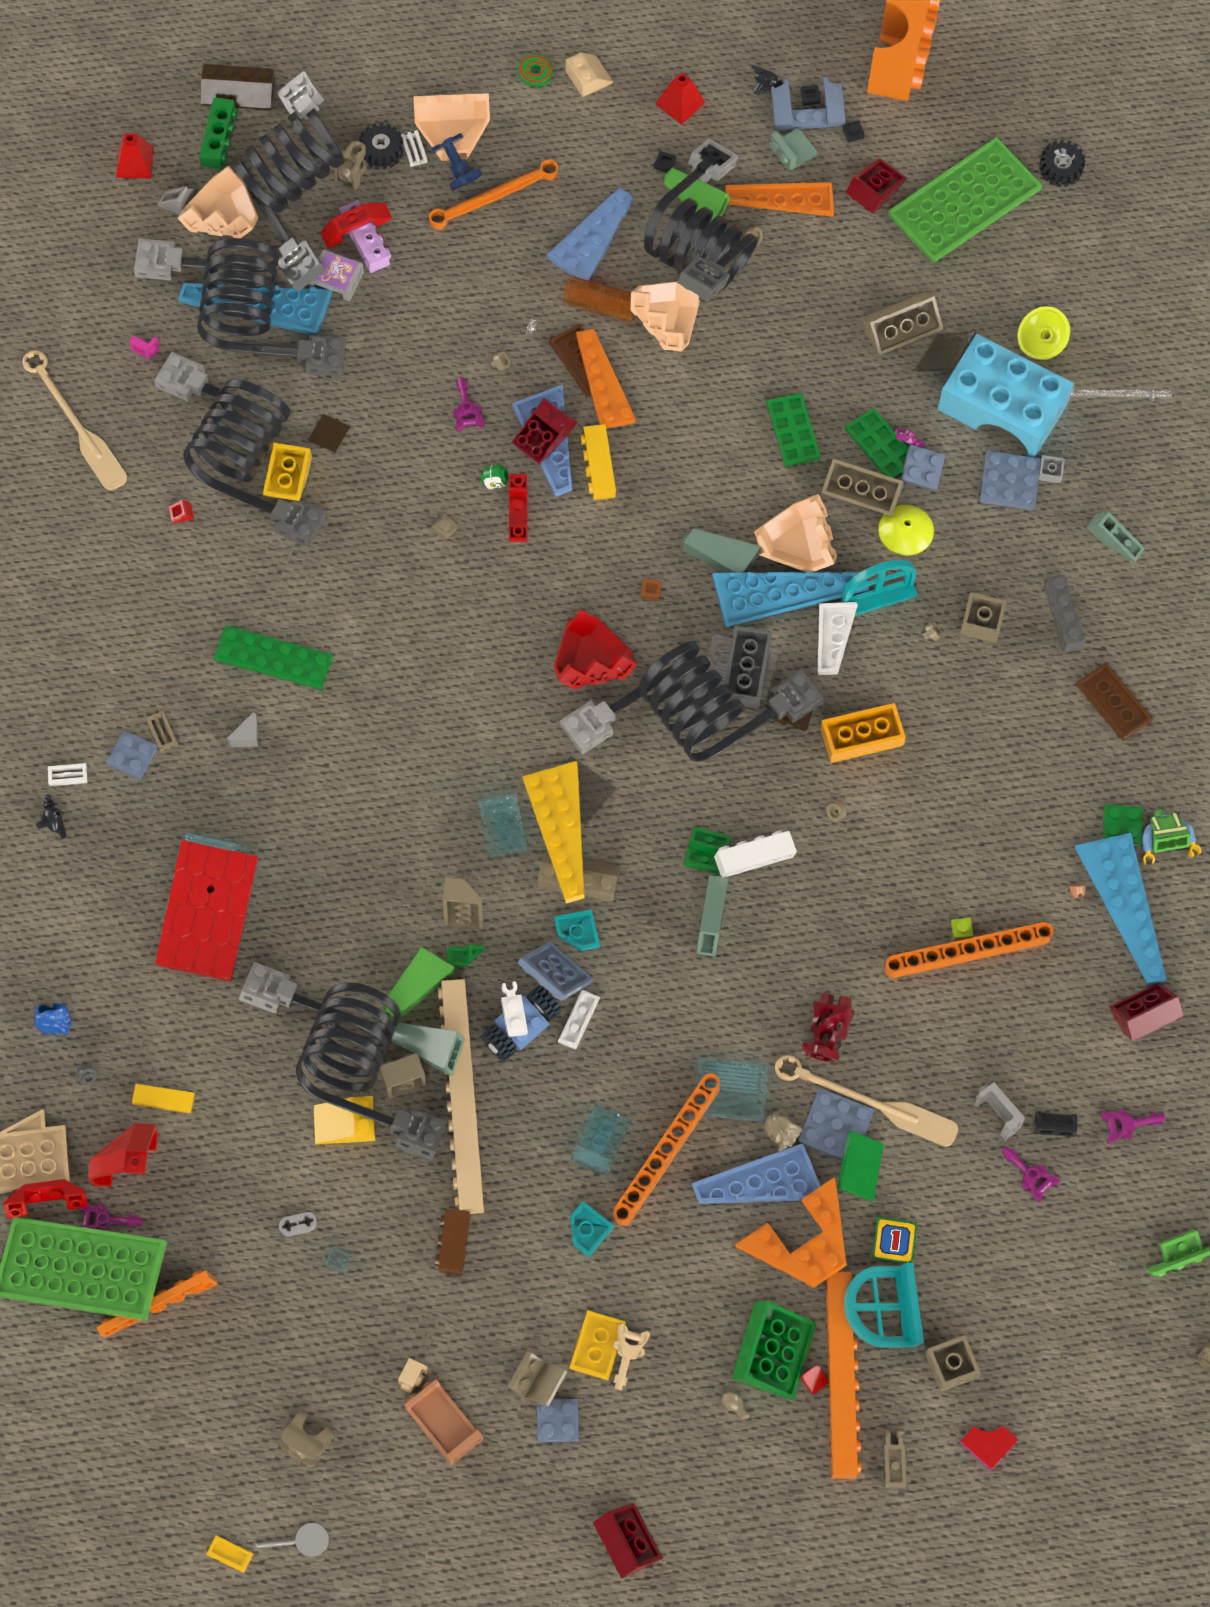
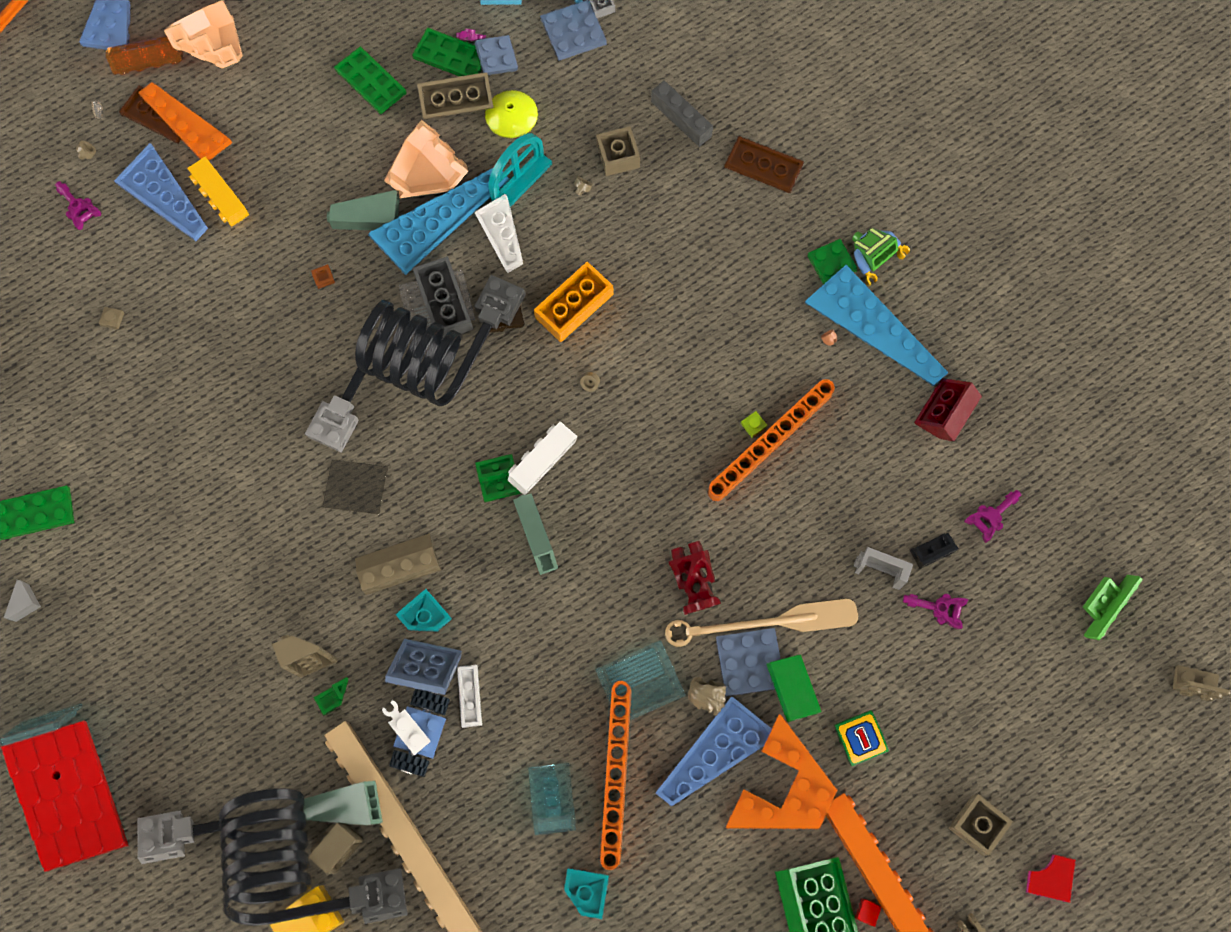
camera: 25 degrees left, 5 degrees up
bright green slope [383,947,455,1019] -> none
clear light blue slope [478,791,527,857] -> none
green head [480,464,509,490] -> none
red slope [509,474,528,542] -> none
dark red slope [511,398,578,465] -> none
yellow wing [522,761,585,903] -> none
red panel [553,609,637,689] -> none
teal window [844,1263,924,1348] -> none
sand green slope [1087,511,1145,562] -> none

